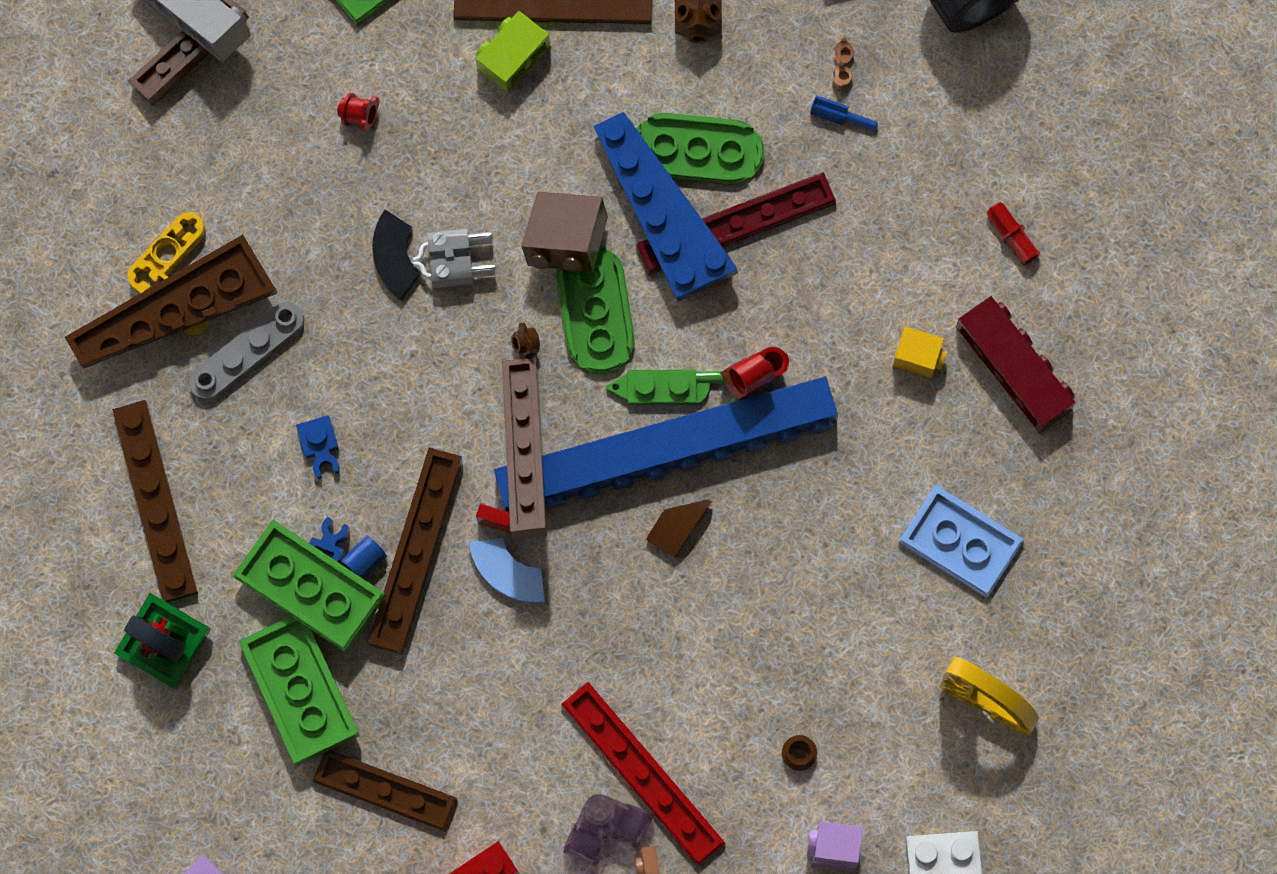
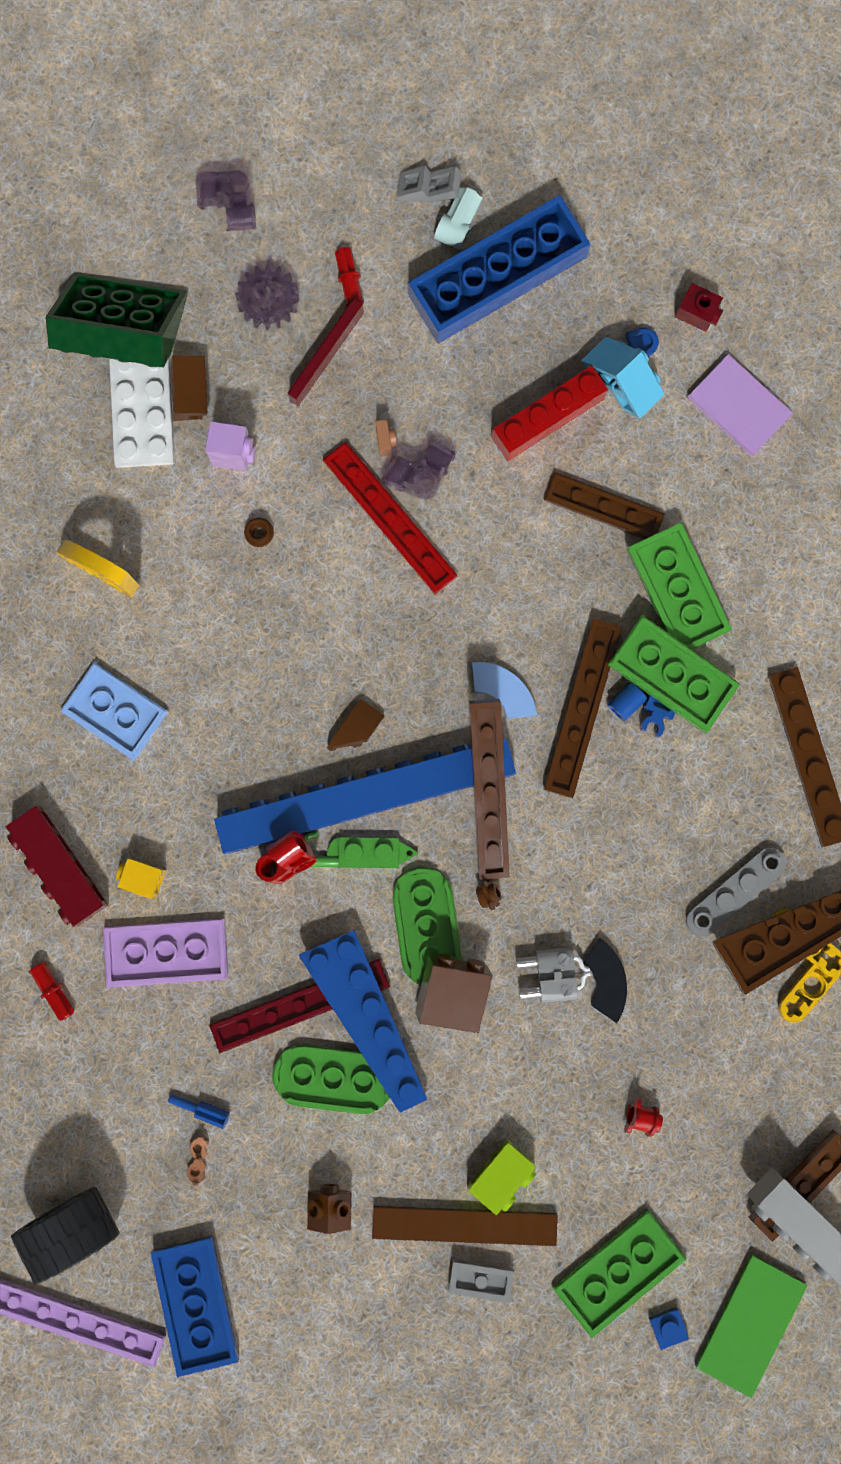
camera: 175 degrees right, 10 degrees up
green plate [114,593,212,689] -> none
blue plate [296,415,340,479] -> none
red tile [476,503,511,534] -> none
none -> lavender tile [103,918,228,988]

